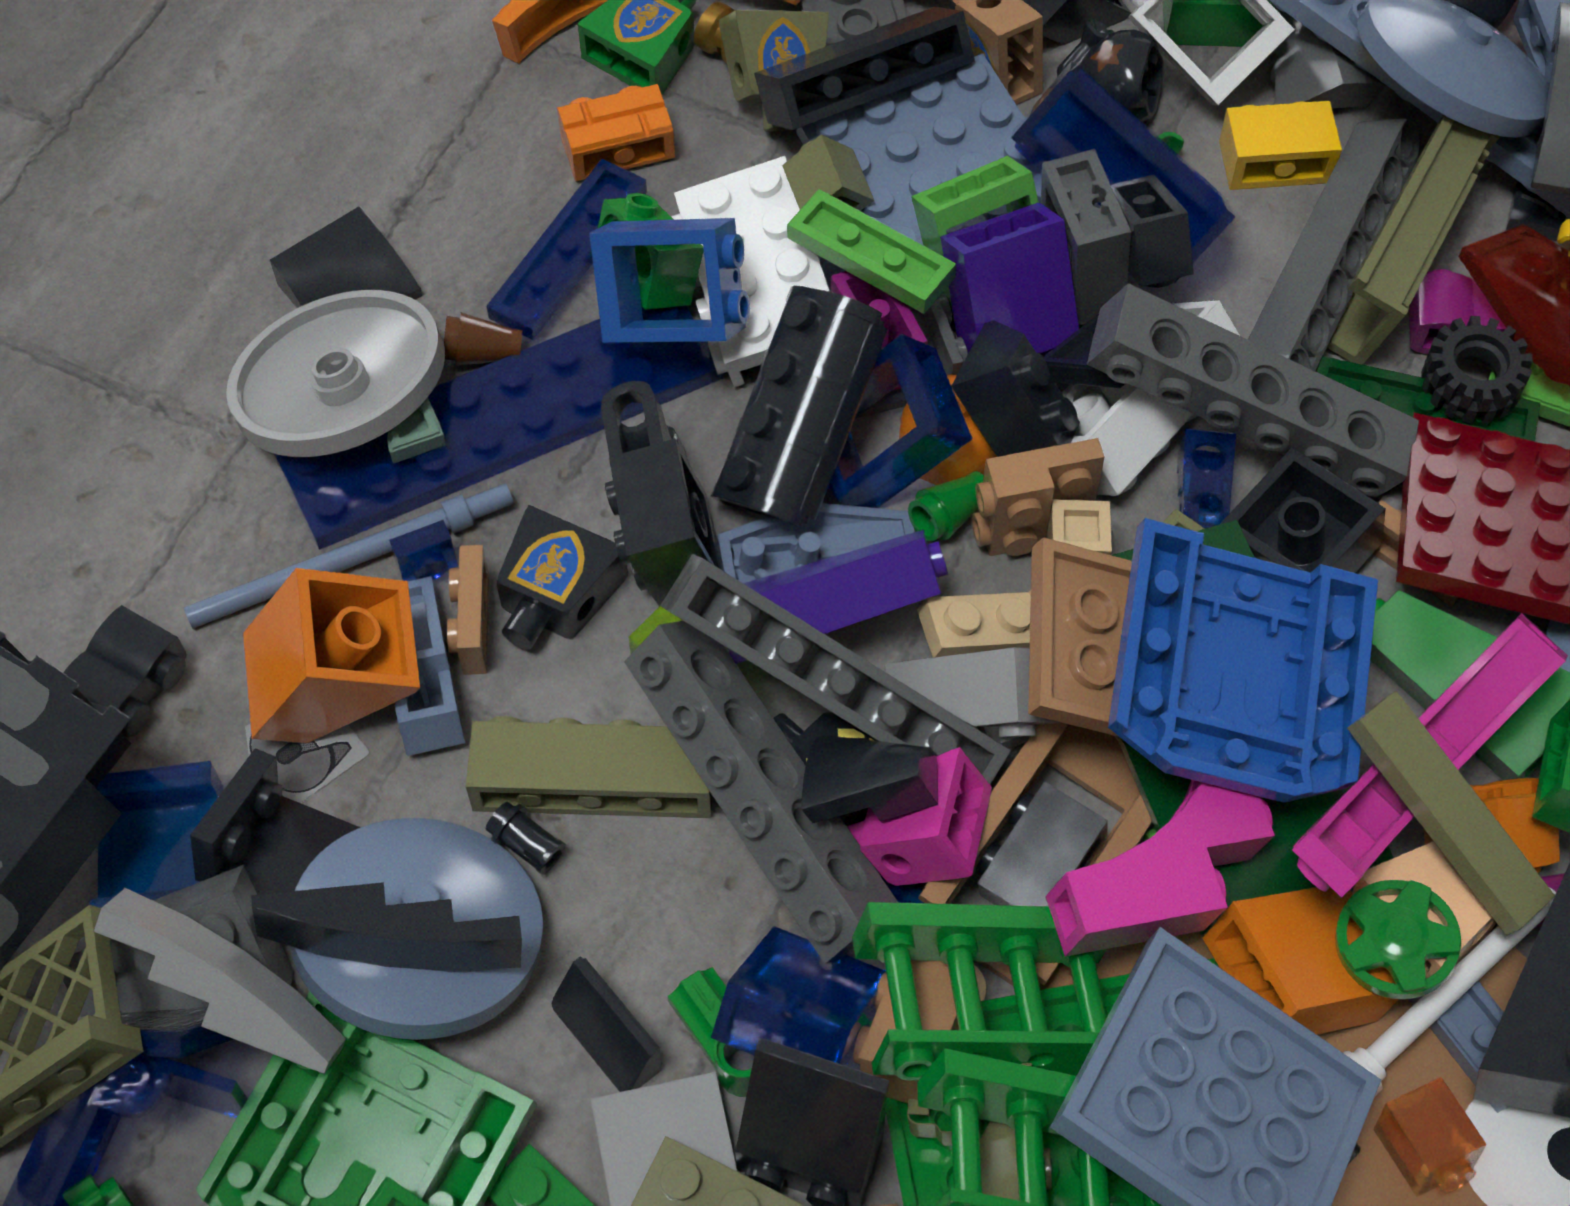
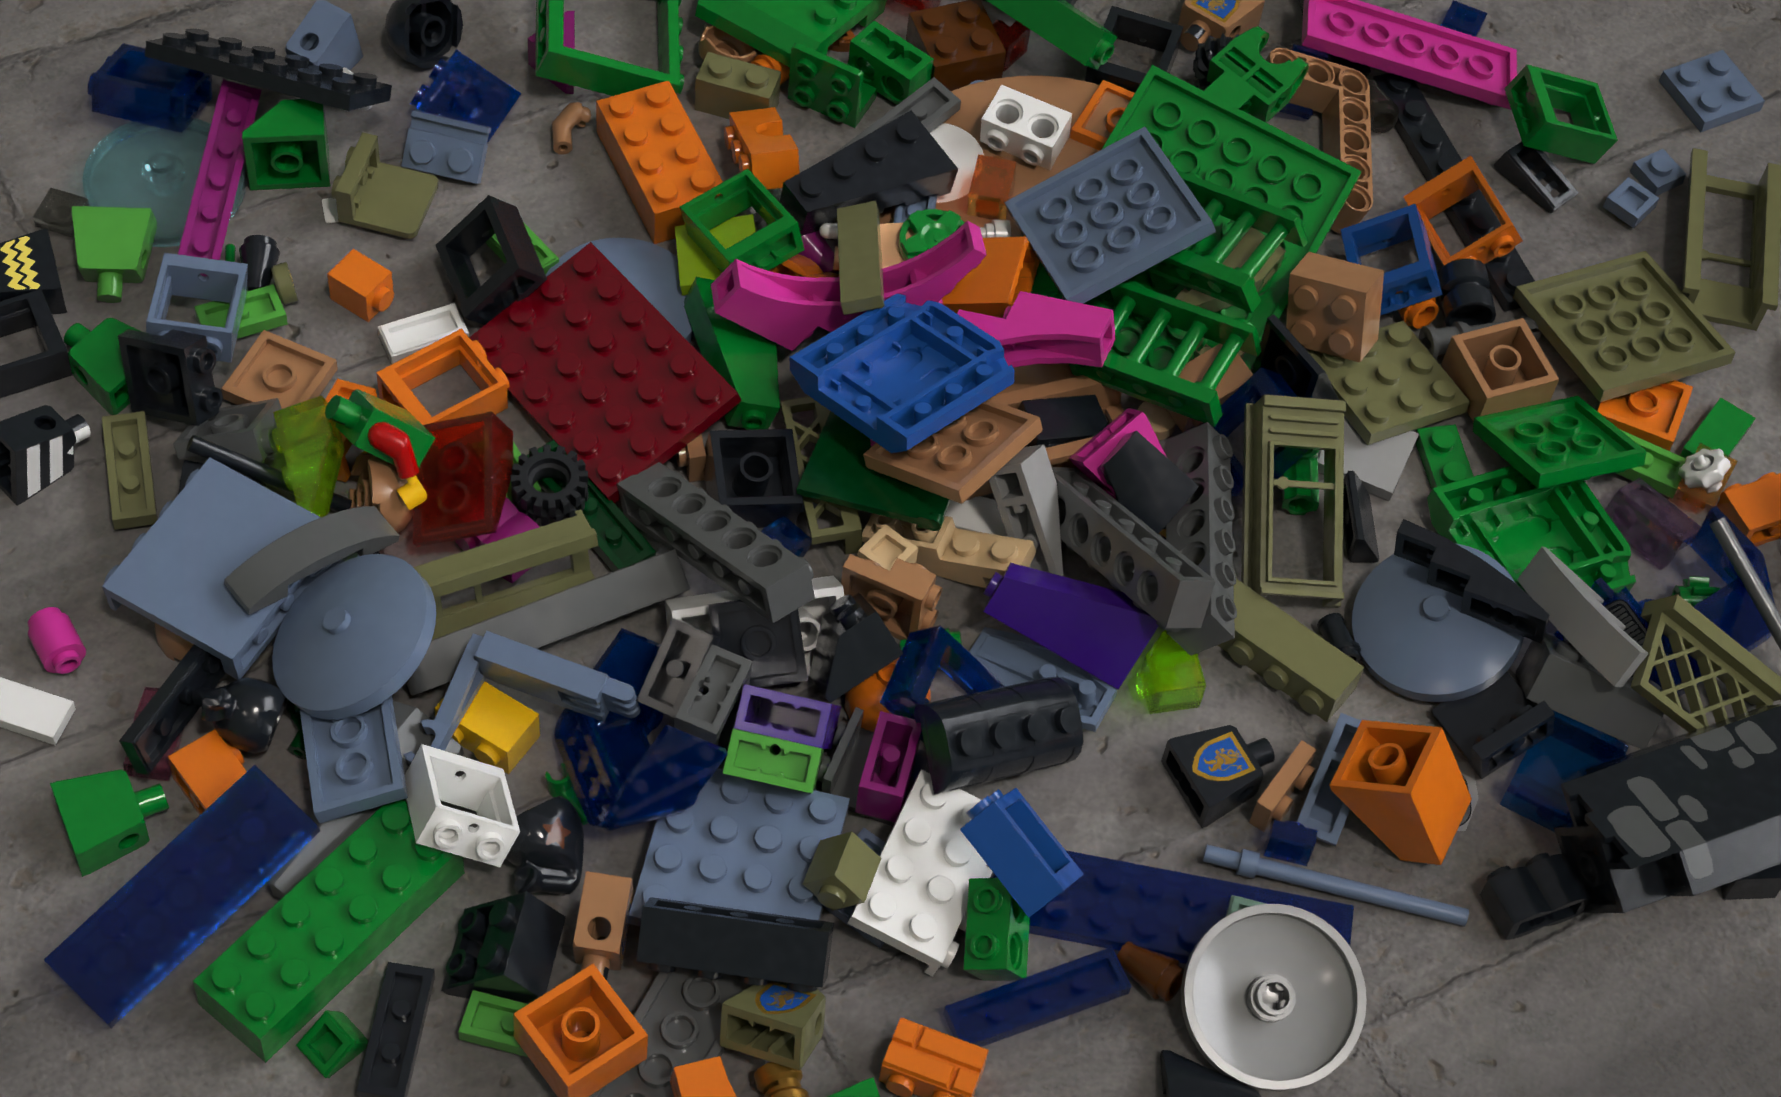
camera: 150 degrees left, 5 degrees down
black brick [601,381,721,608] -> none
bright green plate [787,189,956,314] -> none
none -> sand blue hinge [403,631,641,765]
none -> olive piece [1241,394,1346,608]

